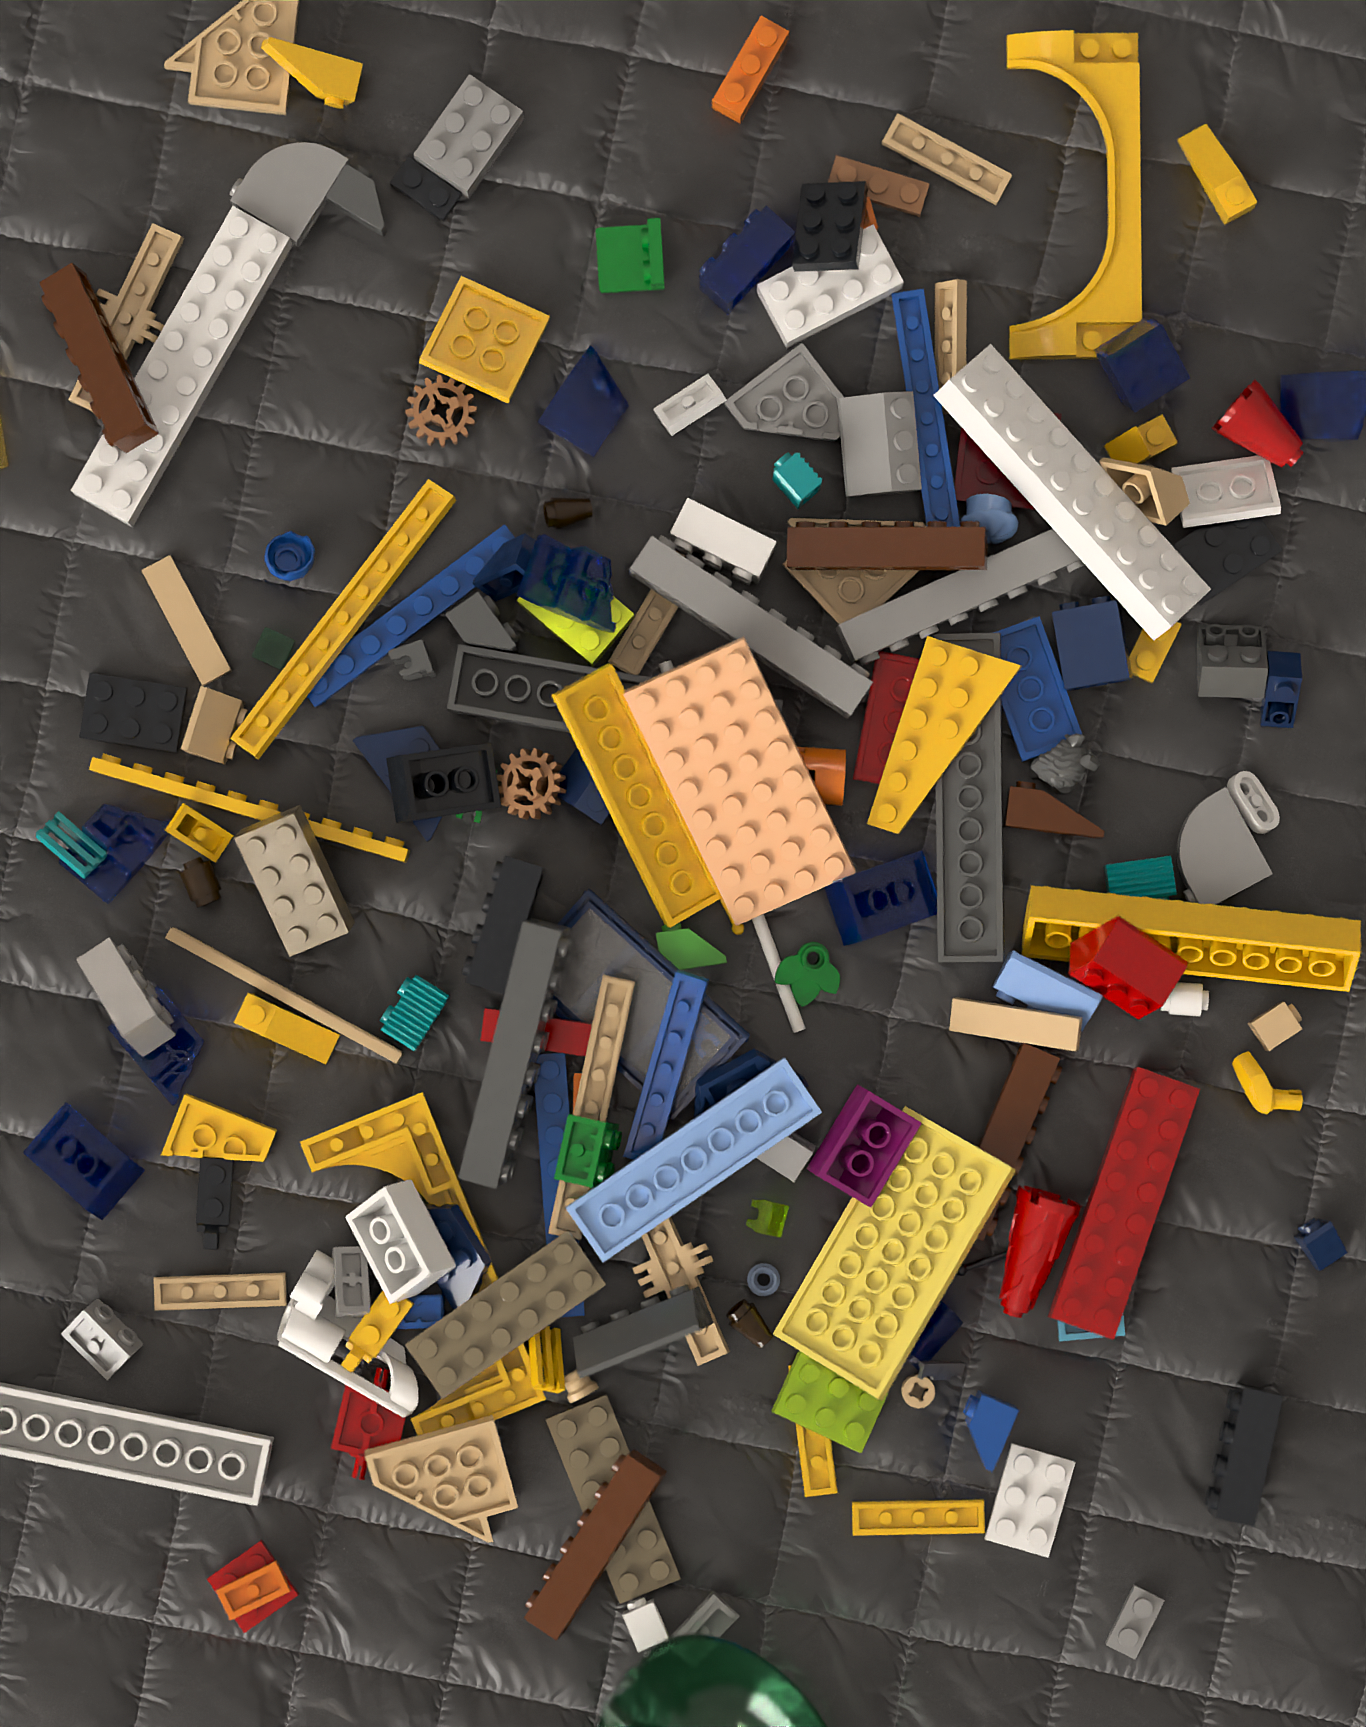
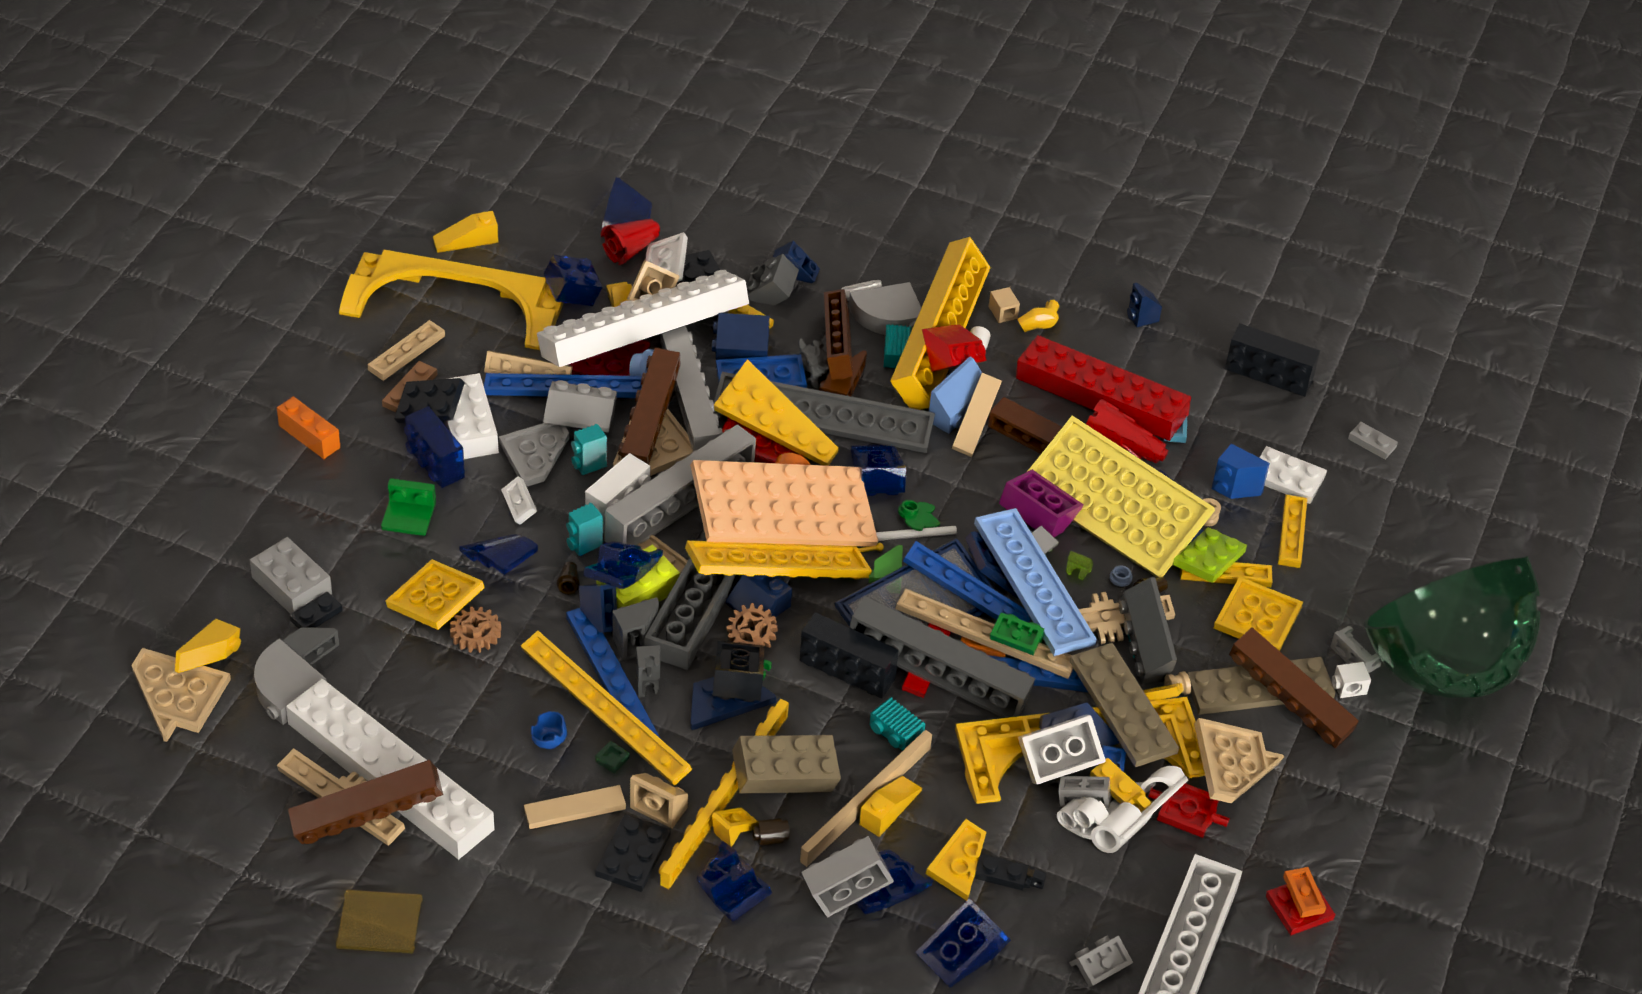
camera: 85 degrees left, 40 degrees down
teal tile [36,811,107,879] -> none
tan tile [154,1272,287,1310] -> none
none -> teal brick [566,503,603,556]
none -> reddish brown brick [824,289,853,380]
none -> yellow plate [1213,577,1303,651]

